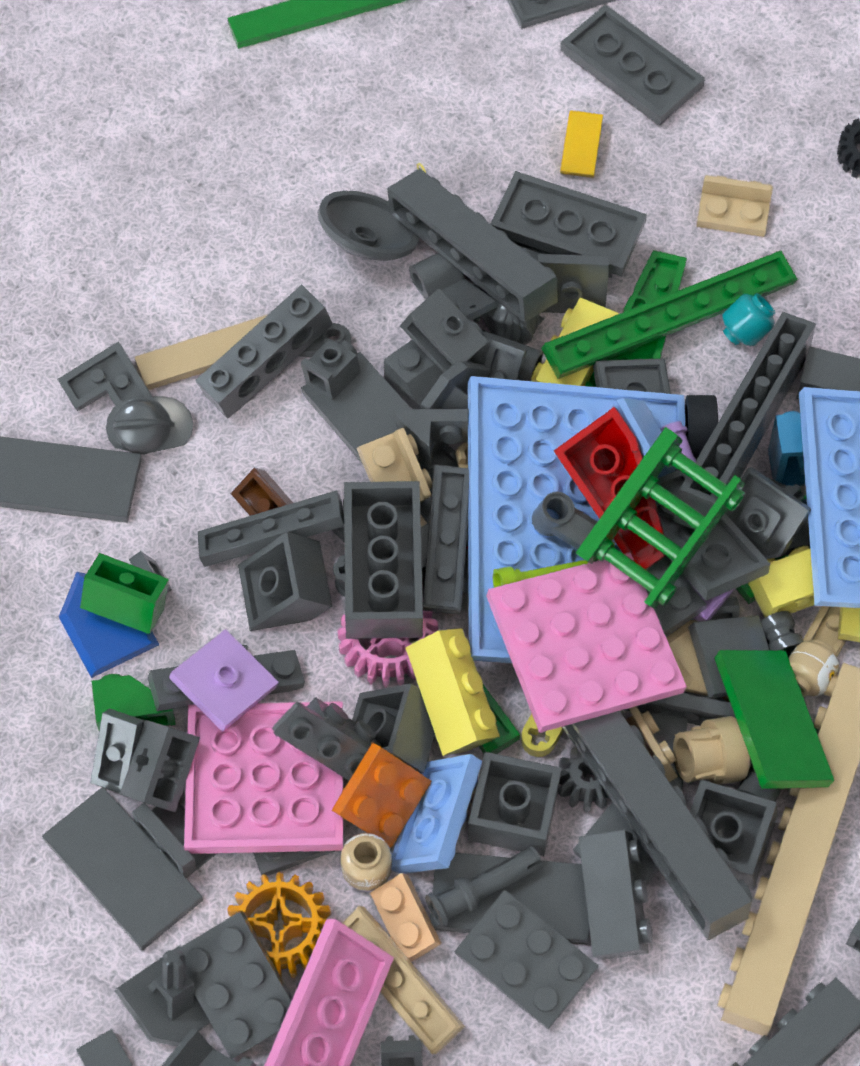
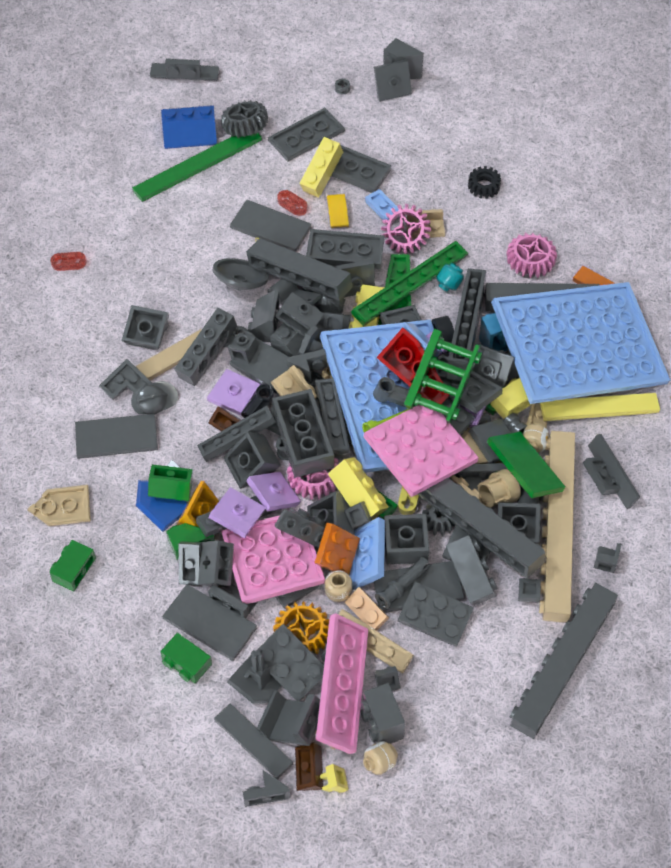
camera: 15 degrees left, 5 degrees down
none -> clear red beam [50,252,87,271]
none -> dark grey slope [121,305,169,350]
none -> green brick [160,632,212,684]
none -> light orange slope [177,481,219,527]
none -> lavender plate [207,369,261,416]
none -> dark grey tile [230,200,312,252]
none -> black piece [241,384,274,418]
none -> lavender plate [246,472,301,512]
none -> dark grey slope [248,290,280,343]
none -> clear red beam [277,190,307,216]
none -> light yellow brick [300,137,343,198]
none -> dark grey tile [344,502,372,529]
none -> light blue plate [365,189,399,220]
none -> bright pink gear [381,204,431,254]
none -> dark grey tile [518,578,541,603]

